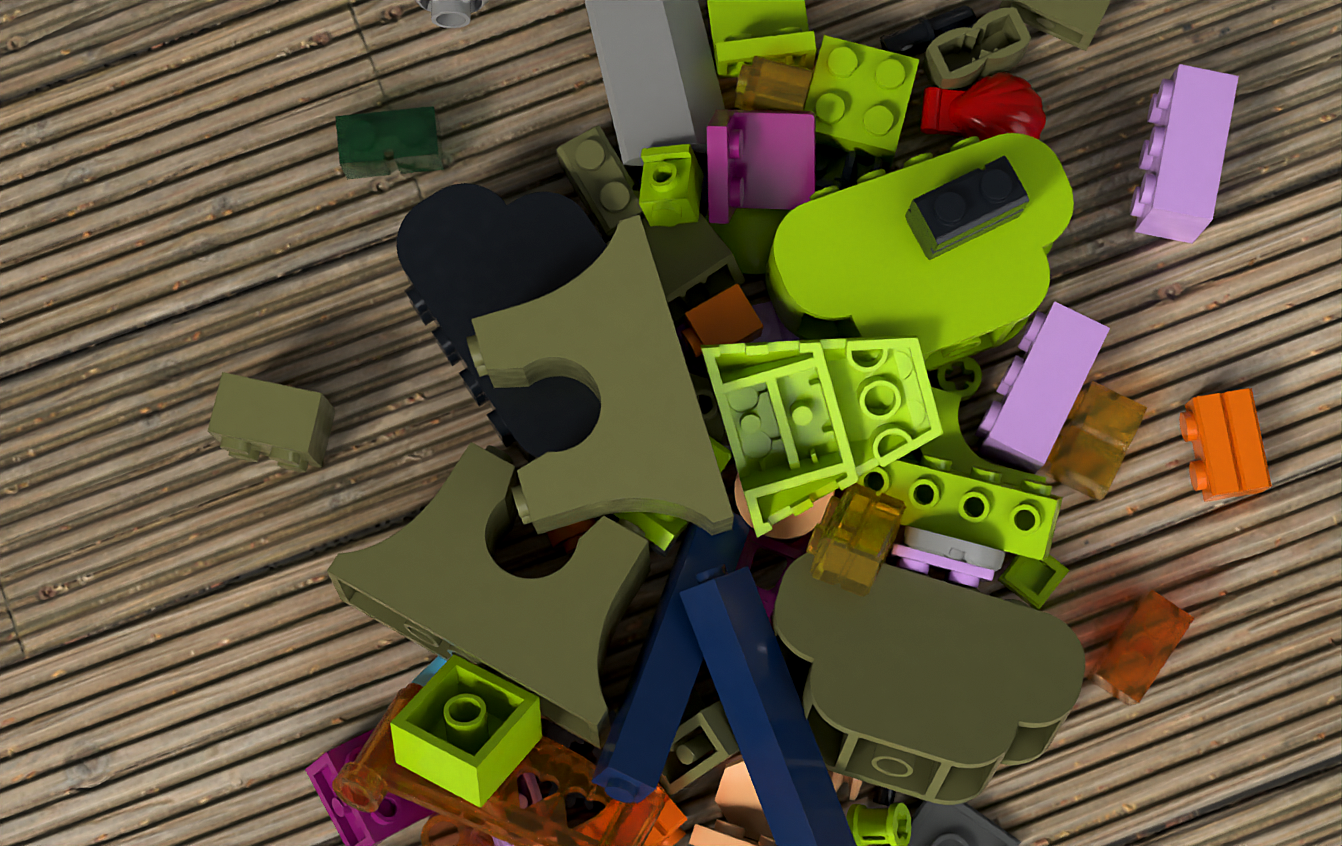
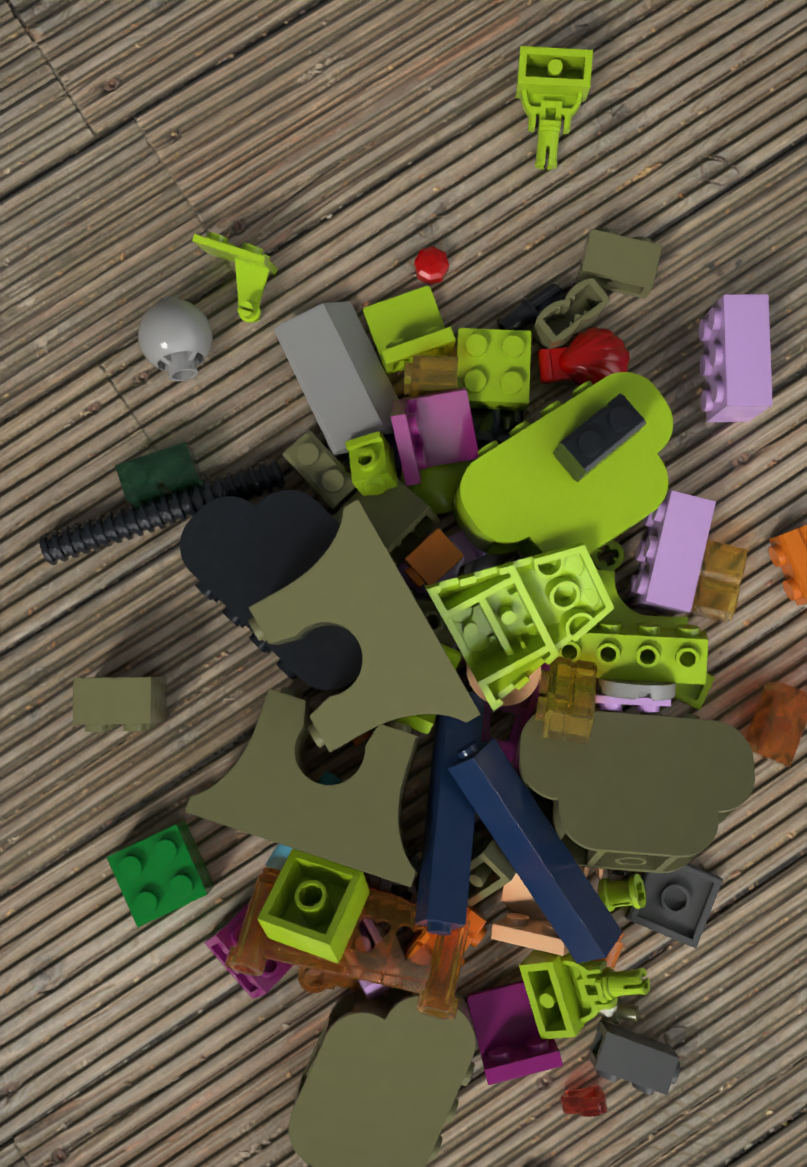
camera: 20 degrees left, 5 degrees up
none -> black piece [39,457,285,565]
none -> green brick [107,819,215,928]

